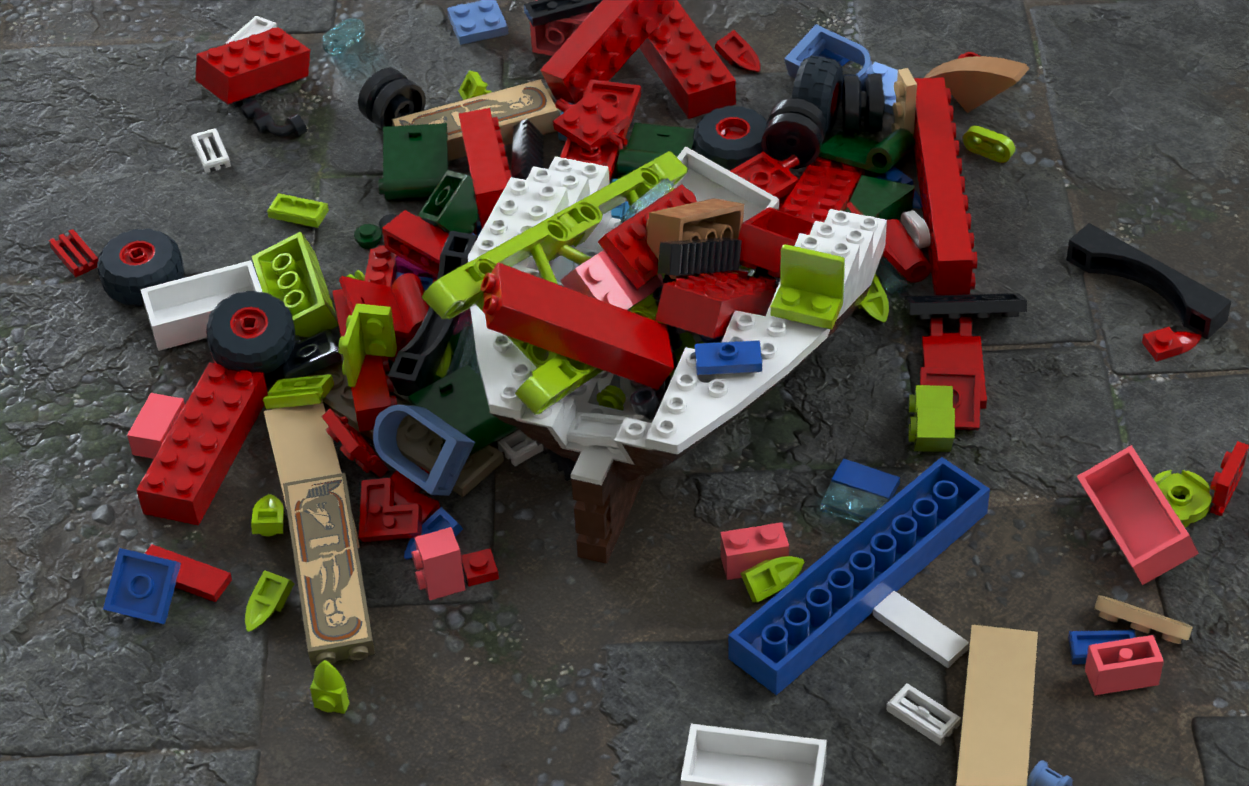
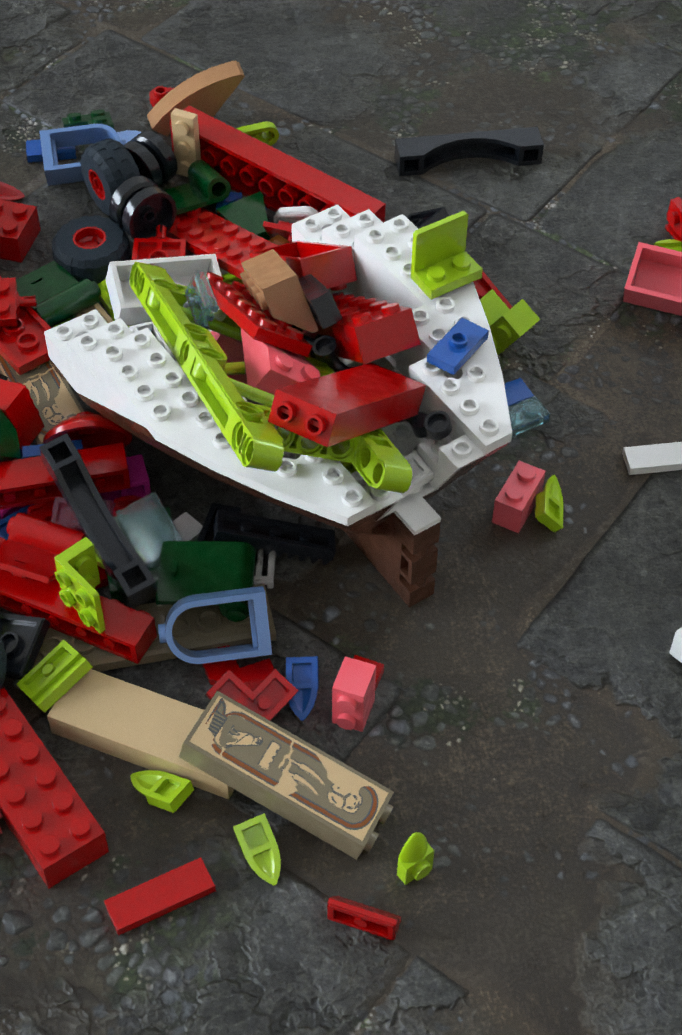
camera: 55 degrees left, 5 degrees up
blue hinge [103,548,181,624] -> none
red plate [321,409,389,478] -> none
blue brick [728,457,990,695] -> none
red plate [1142,327,1202,362] -> none
none -> dark green plate [62,110,114,129]
none -> red slope [327,895,402,940]

